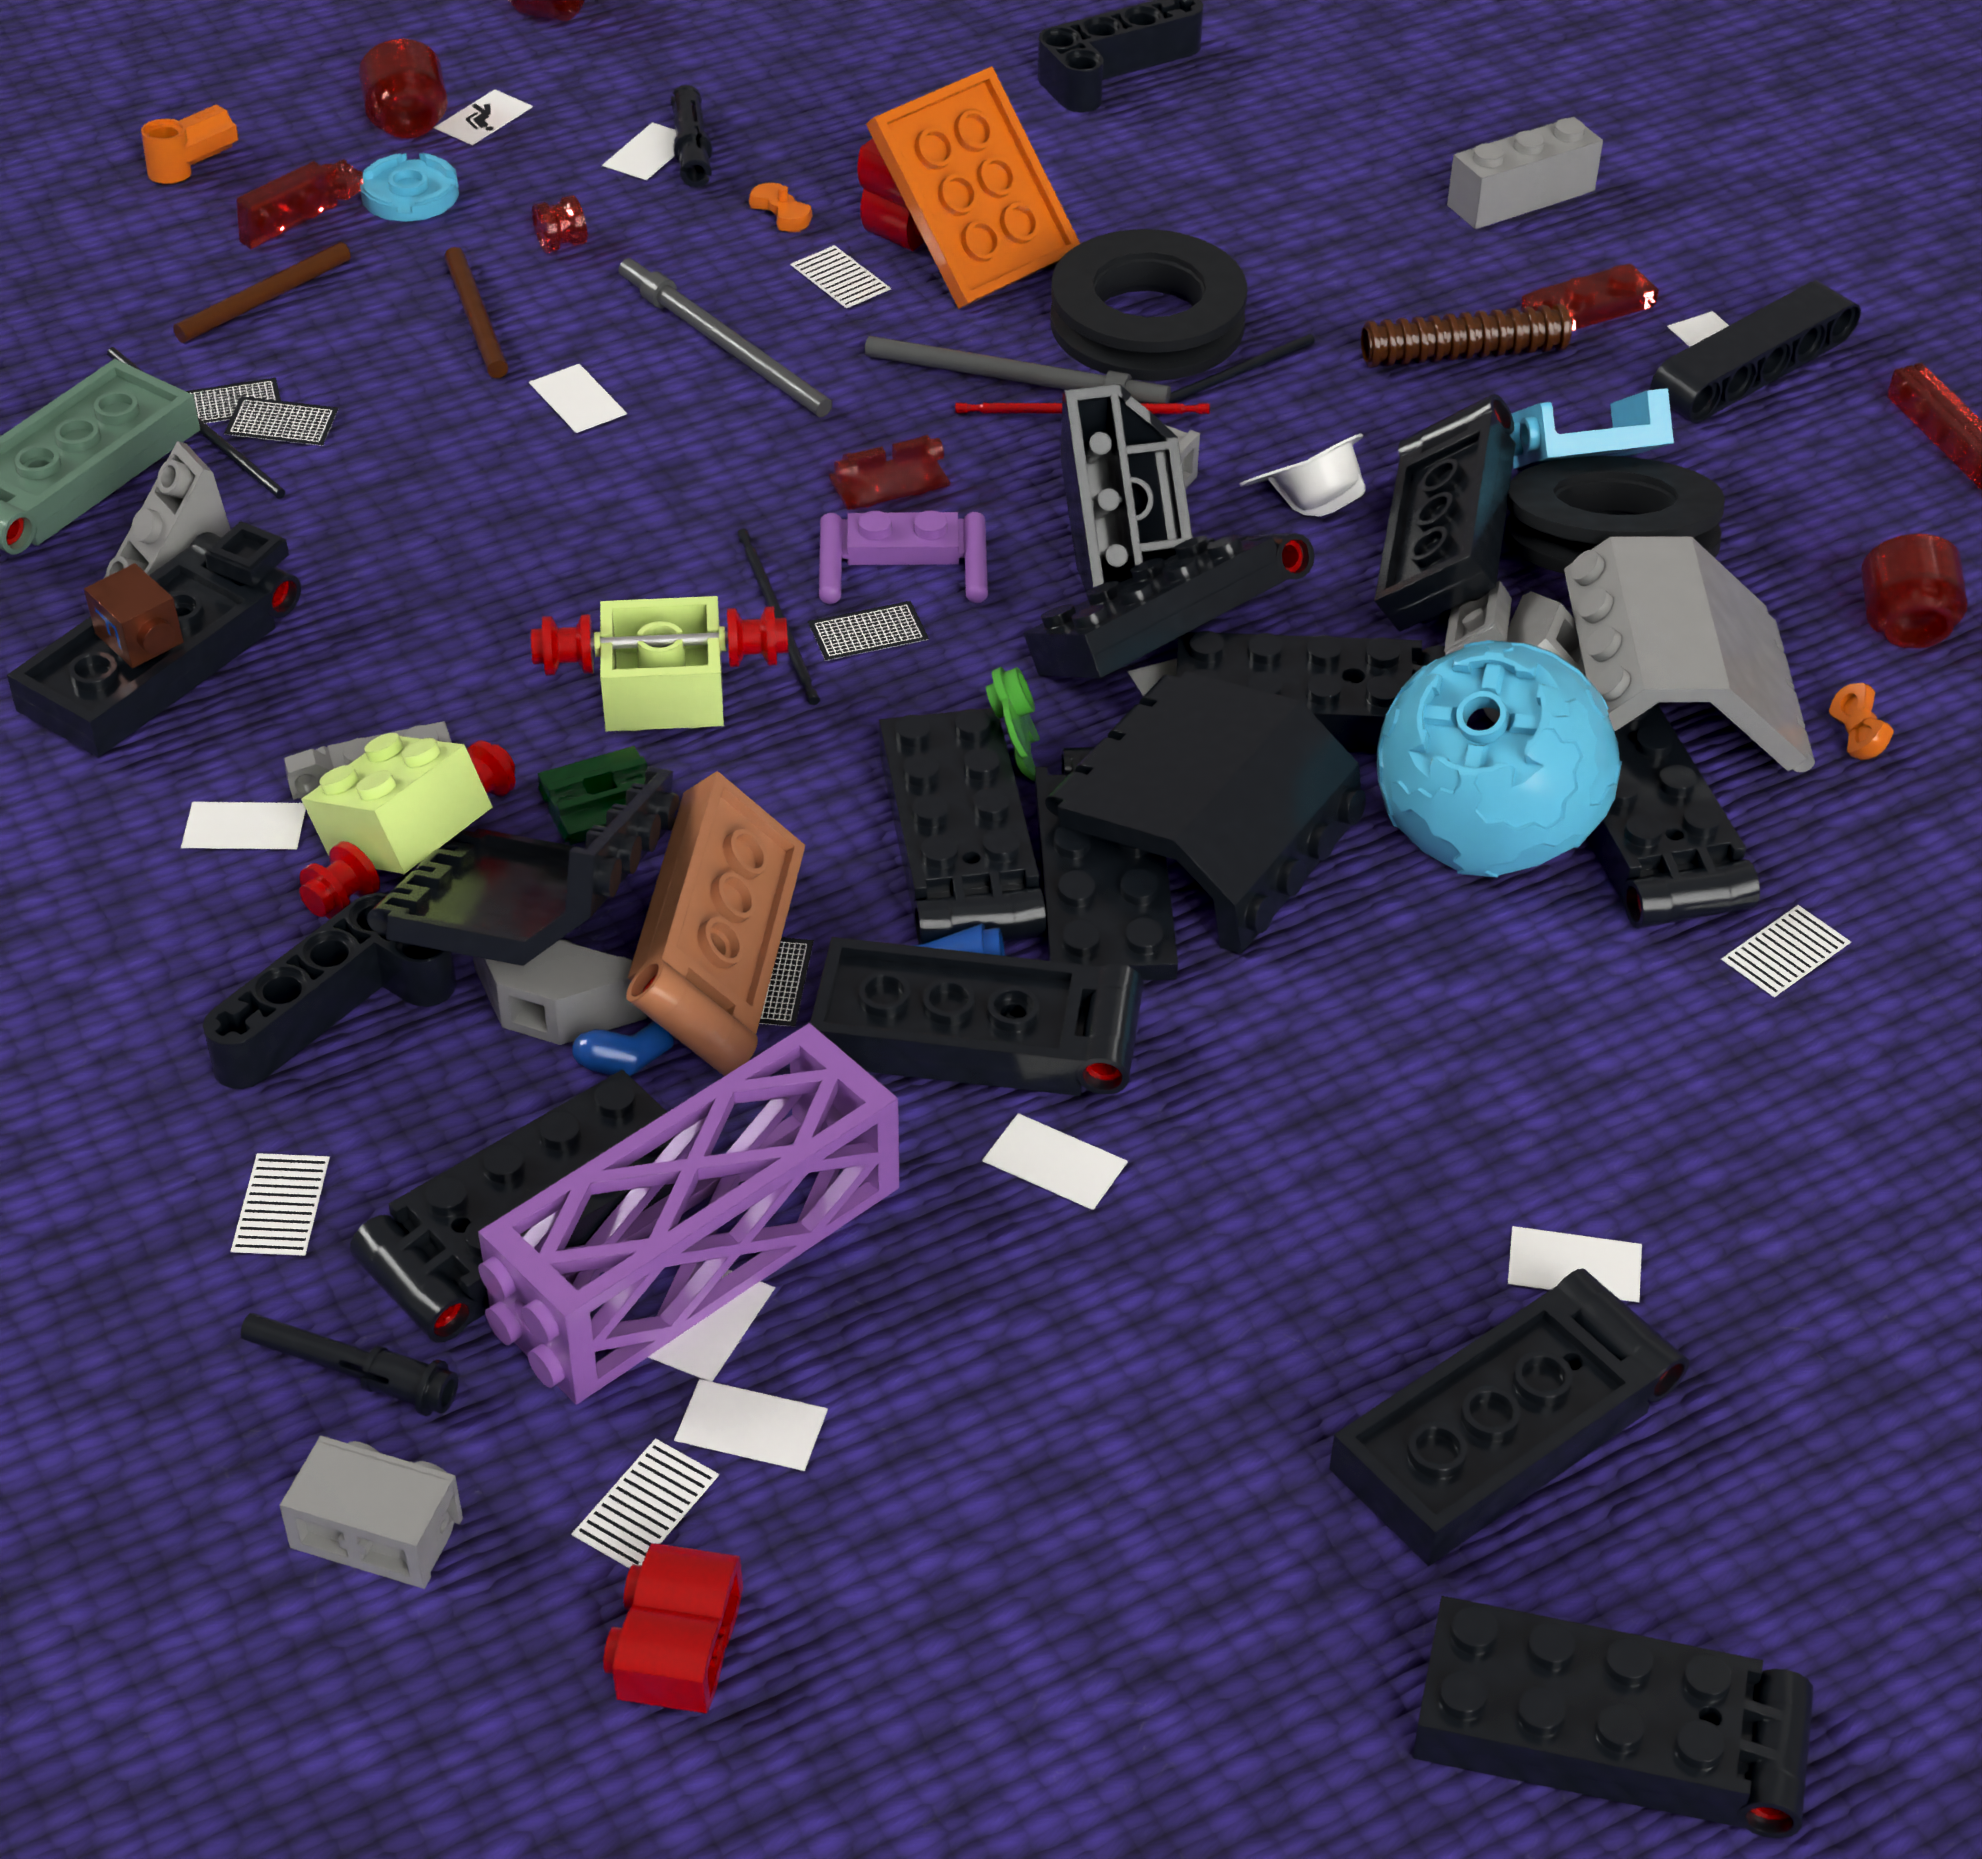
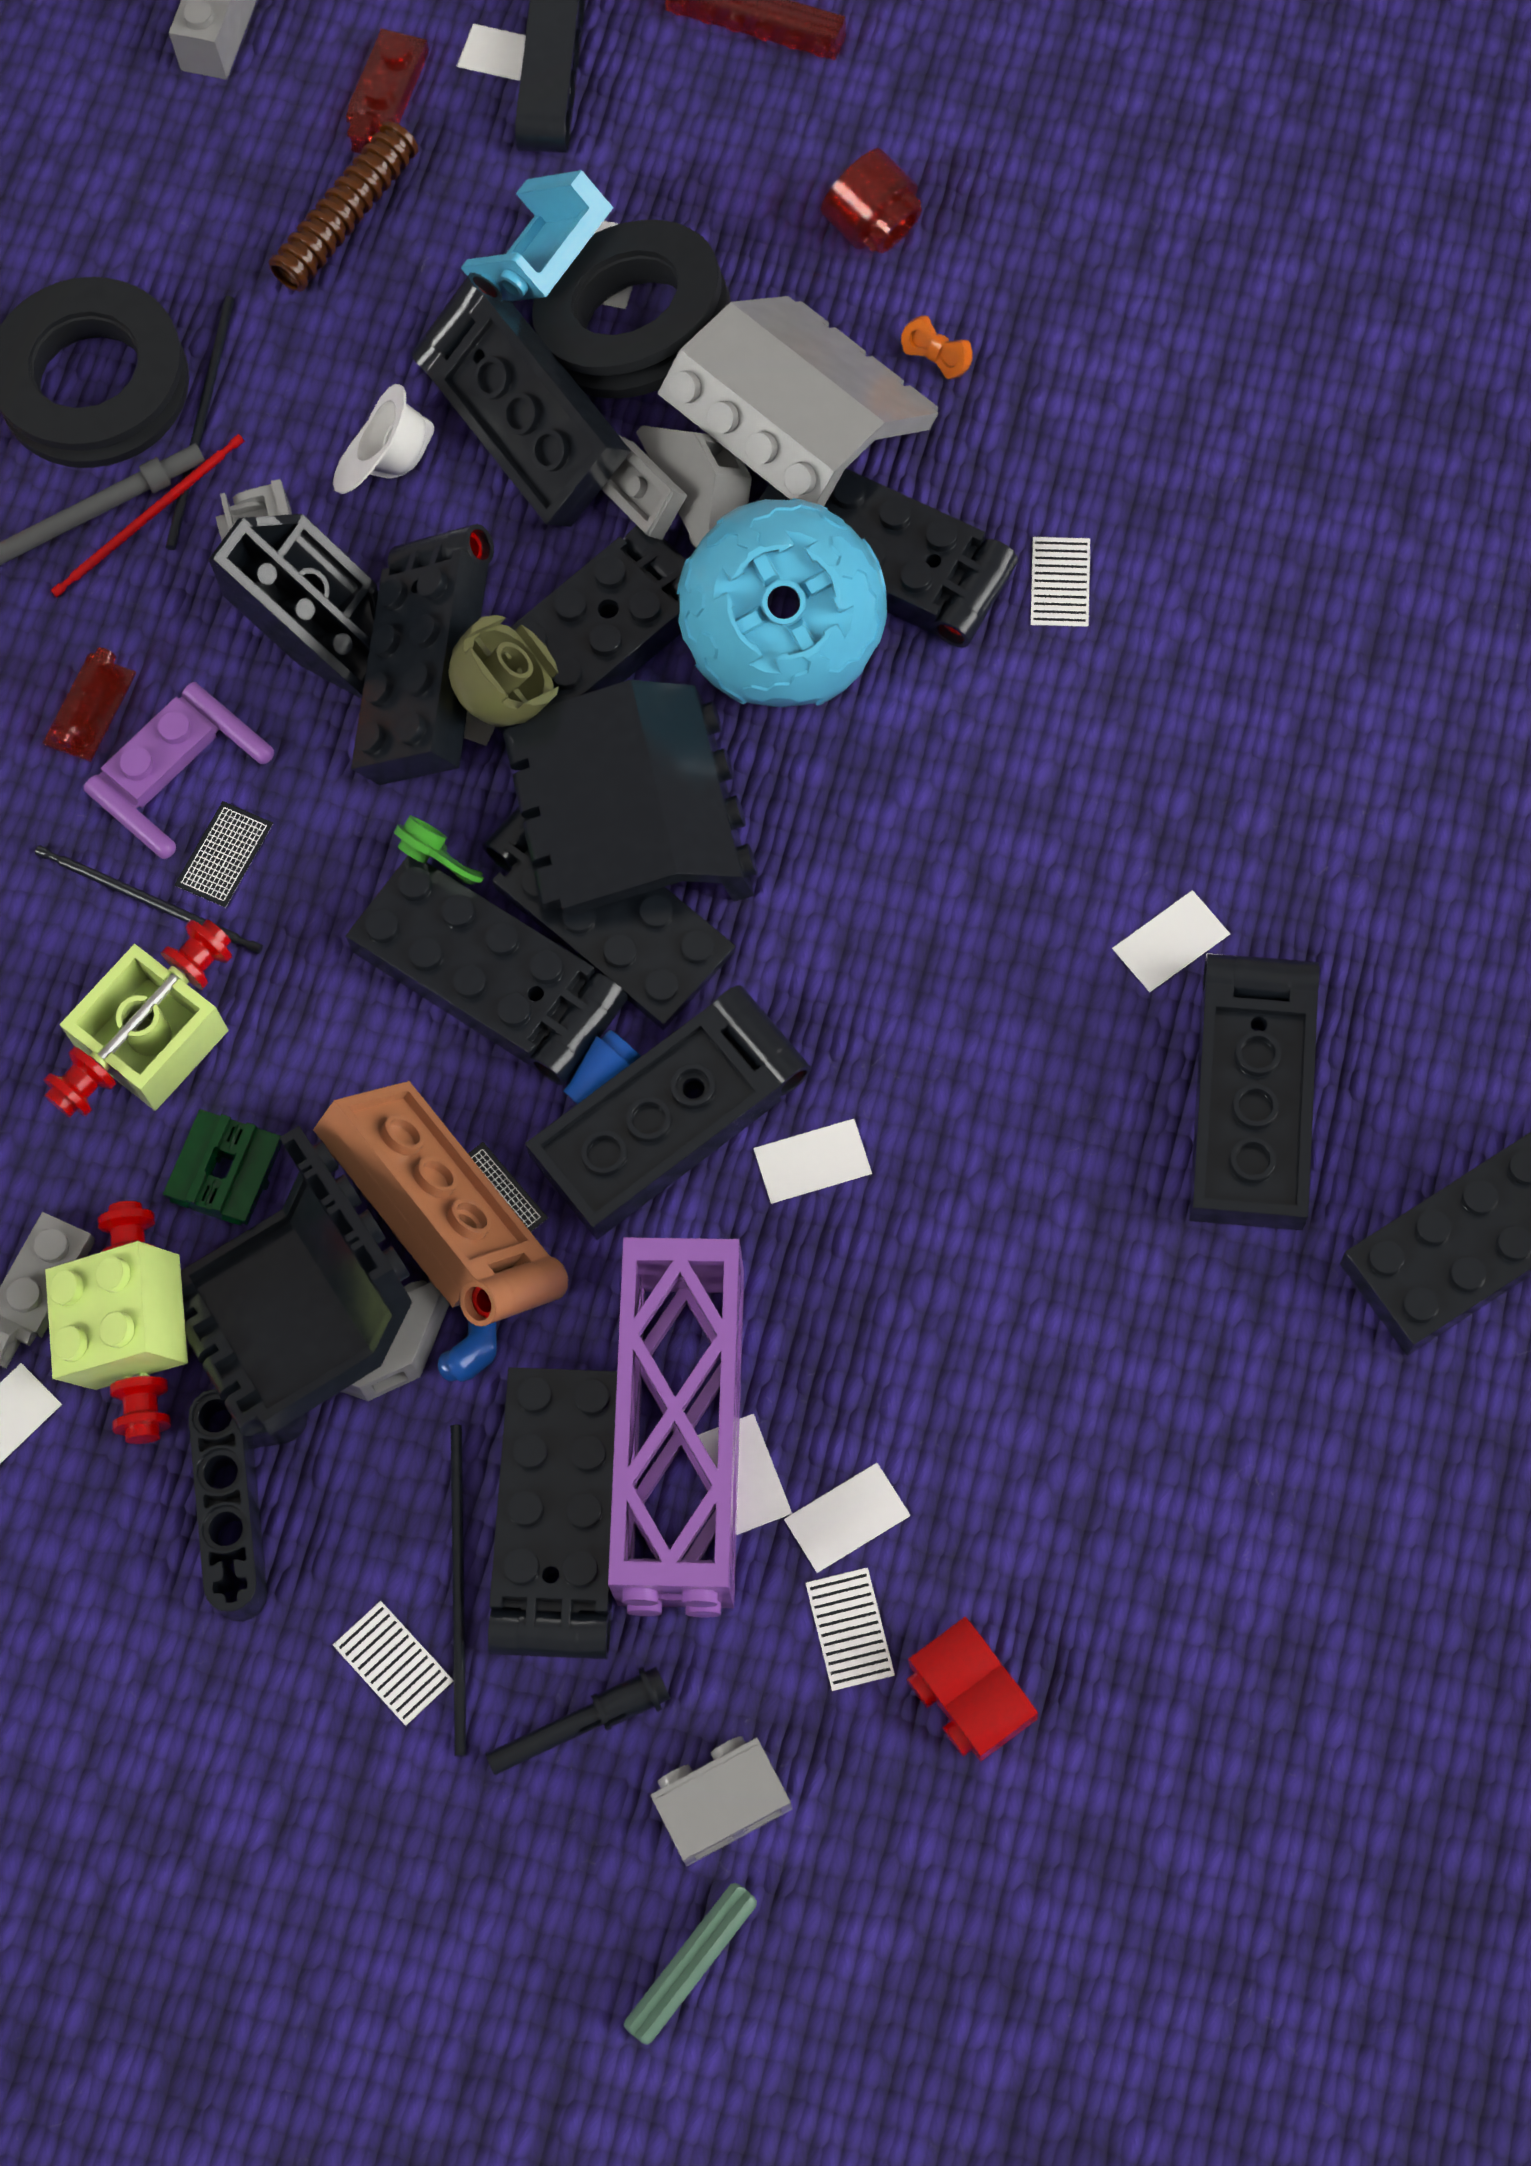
camera: 40 degrees left, 25 degrees up
none -> olive cylinder [448,615,559,727]
none -> black axle [450,1424,467,1757]
none -> sand green axle [624,1882,757,2045]

